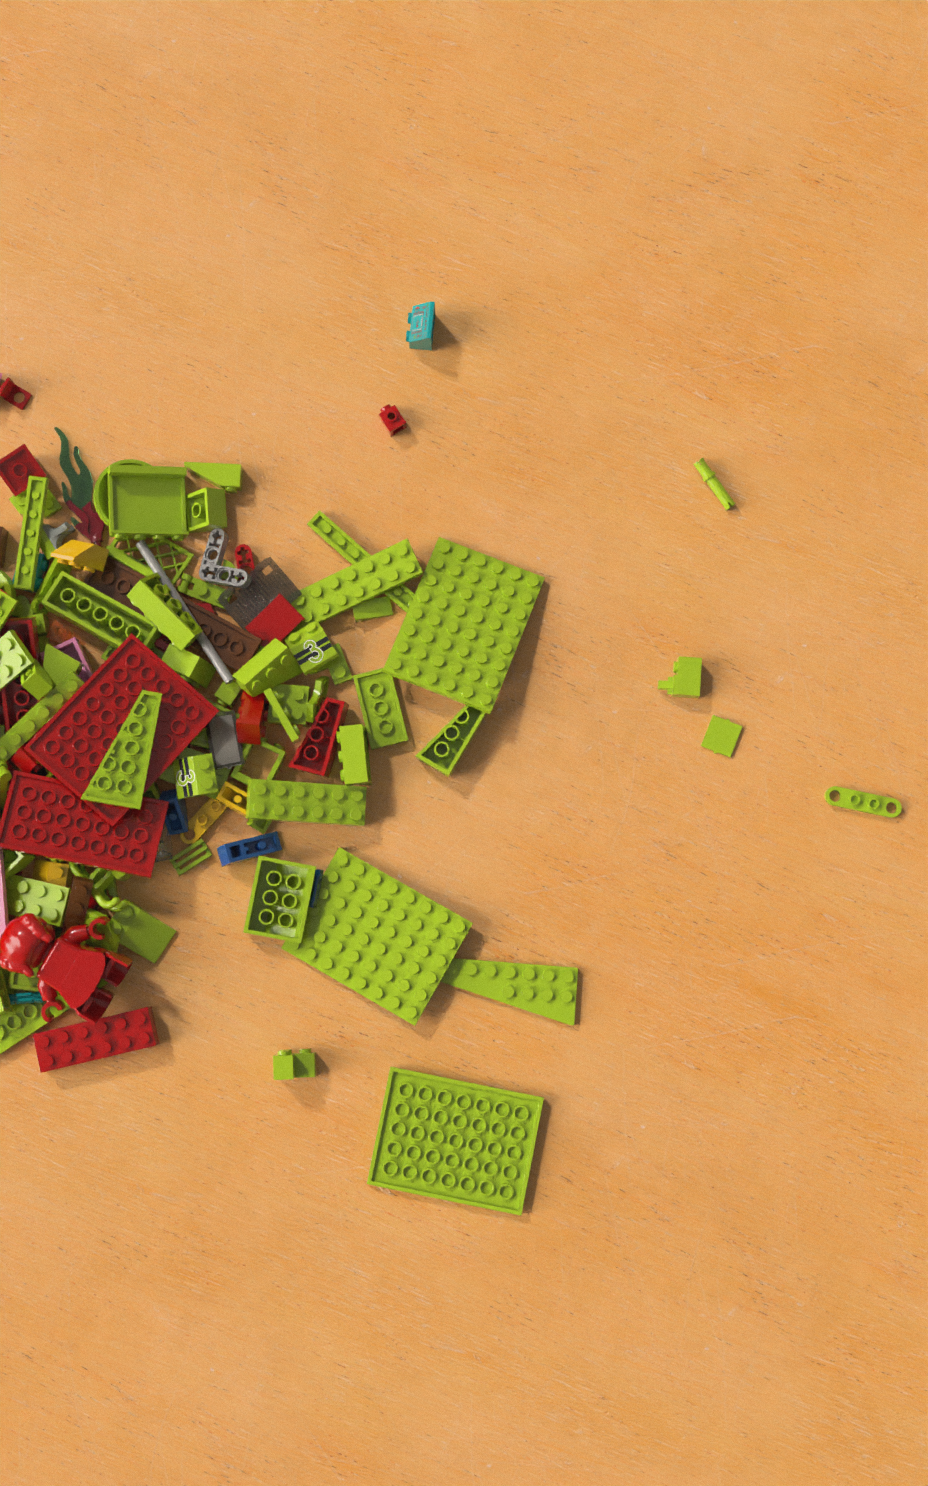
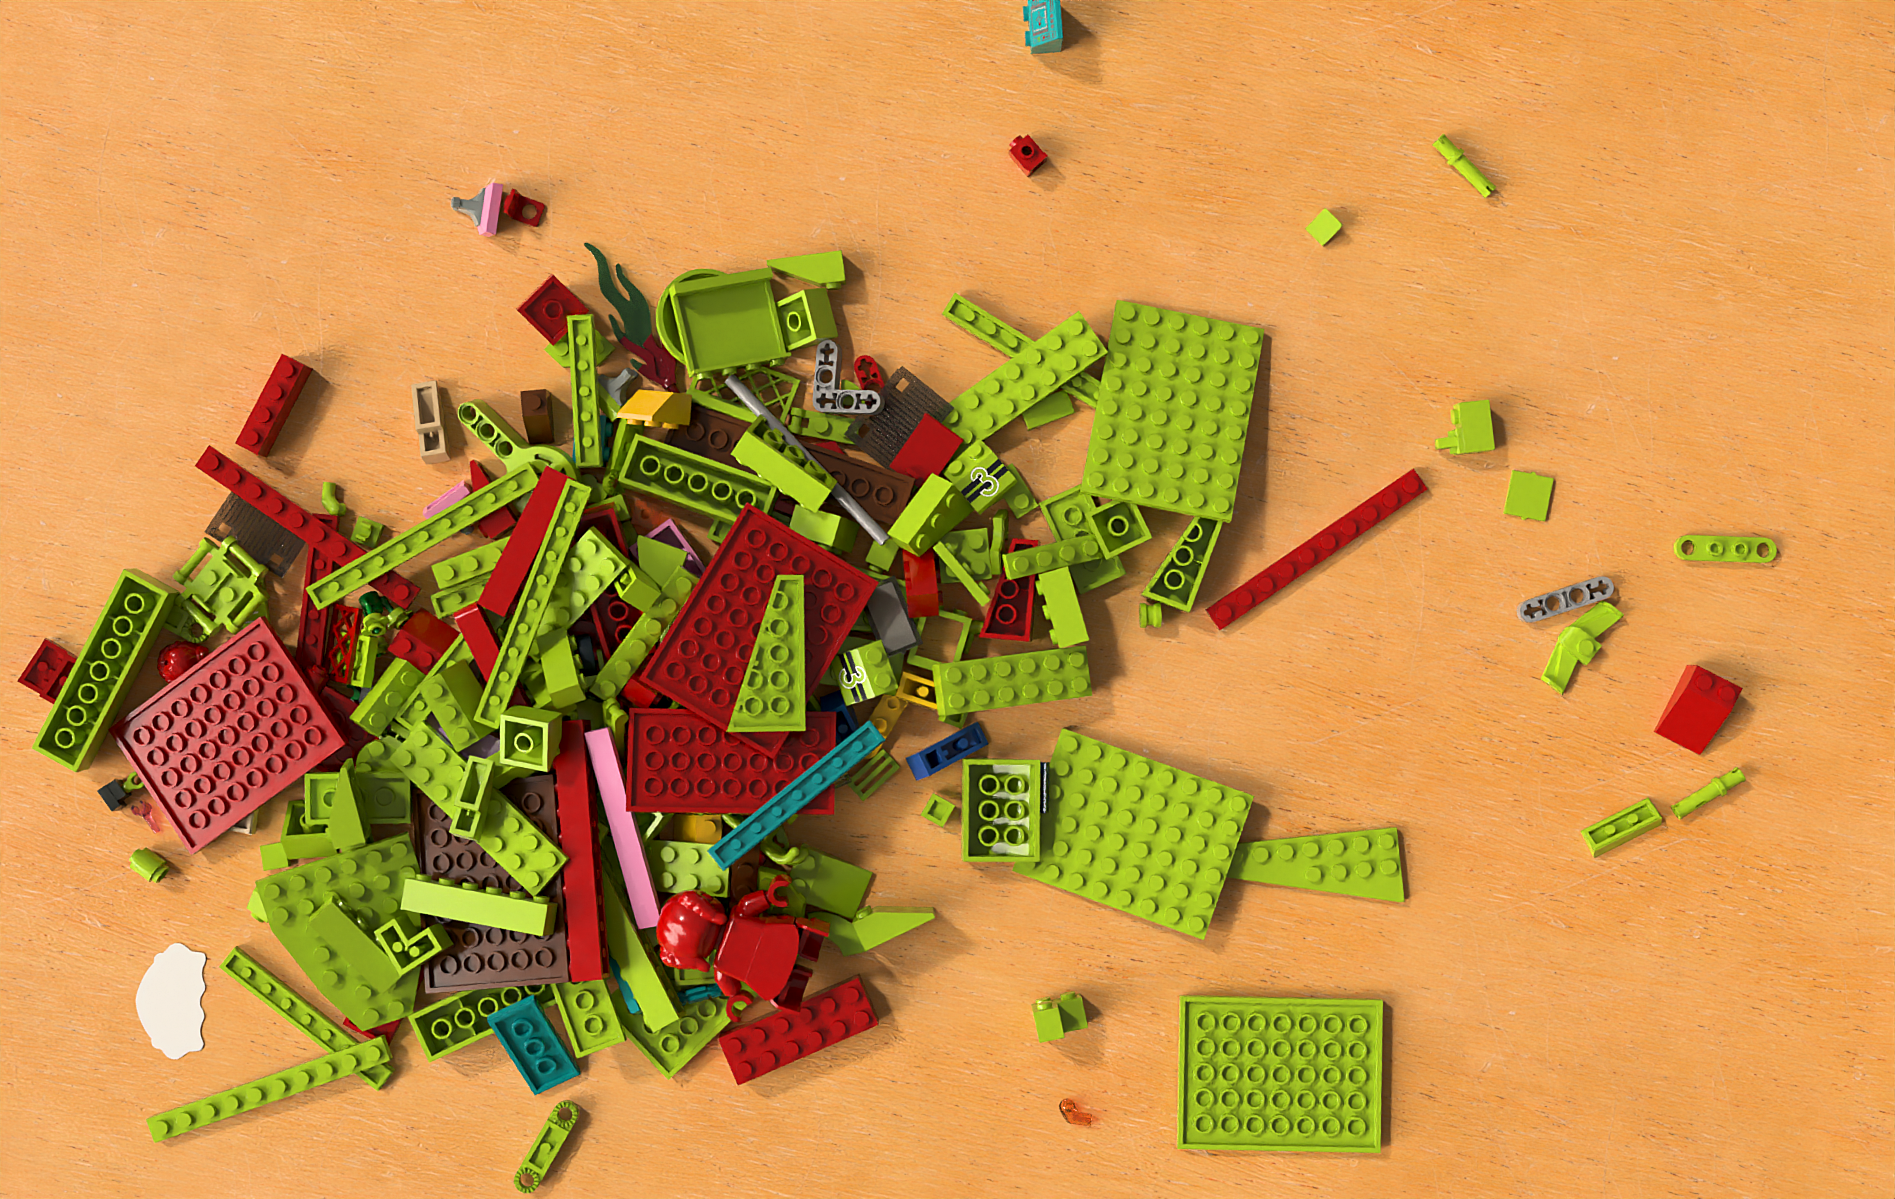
camera: 15 degrees left, 5 degrees up
none -> teal tile [707,720,885,872]
none -> lime tile [807,911,868,957]
none -> lime slope [852,905,935,951]
none -> lime plate [921,793,955,828]
none -> lime hand [963,620,984,654]
none -> lime plate [1002,533,1103,580]
none -> clear orange arm [1059,1098,1092,1127]
none -> lime slope [1084,500,1152,560]
none -> lime wheel [1139,603,1162,628]
none -> red plate [1205,468,1427,630]
none -> lime slope [1305,208,1343,246]
none -> light grey beam [1516,576,1614,623]
none -> lime plate [1541,600,1624,695]
none -> lime slope [1581,798,1662,858]
none -> red slope [1654,665,1743,755]
none -> lime pin [1671,767,1746,820]

